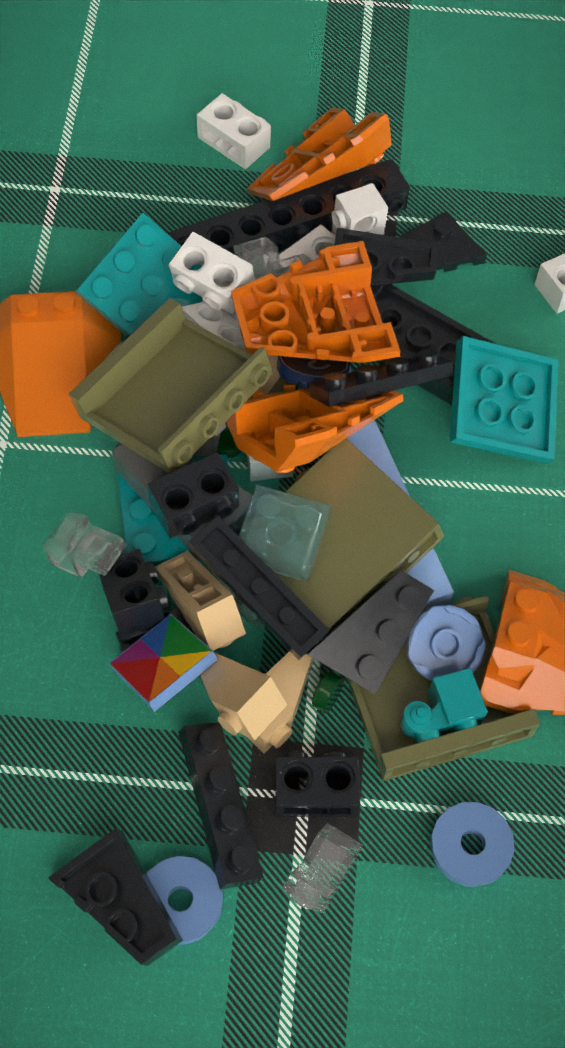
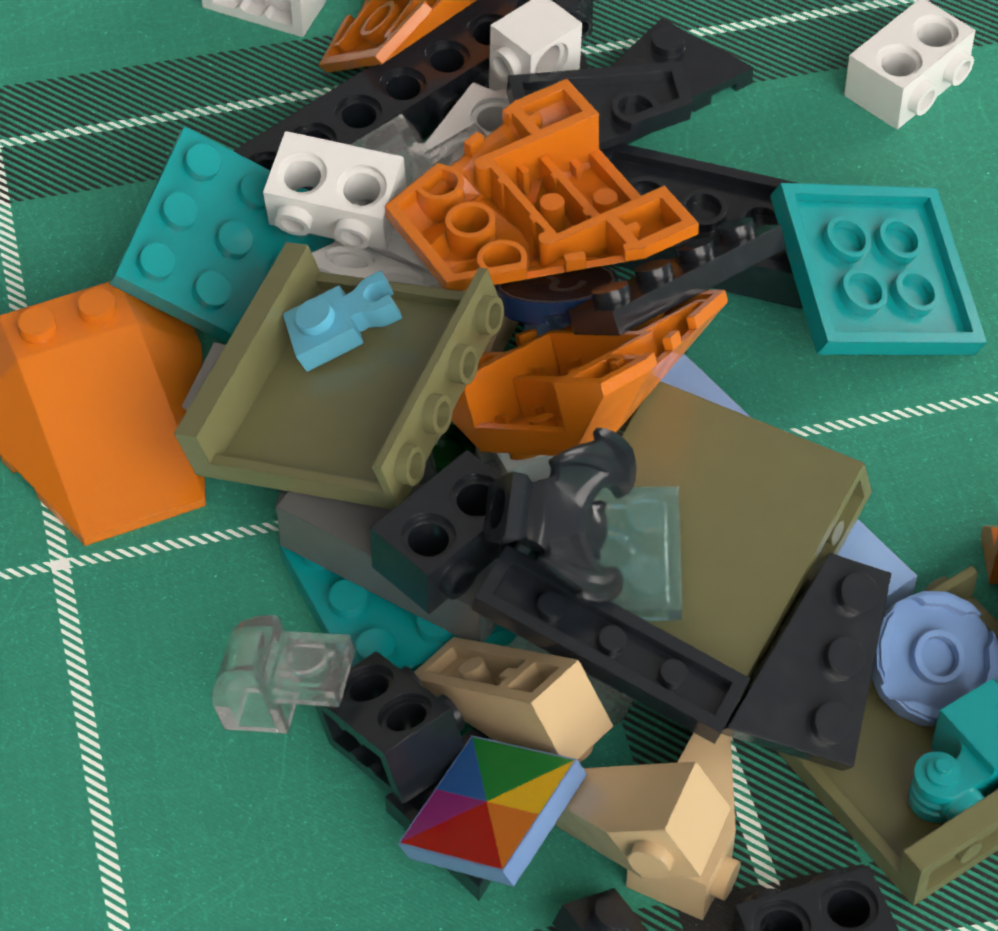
camera: 15 degrees left, 10 degrees down
dark green tile [312,671,344,714] -> none
none -> medium azure plate [283,270,402,372]
none -> black animal [482,428,637,604]

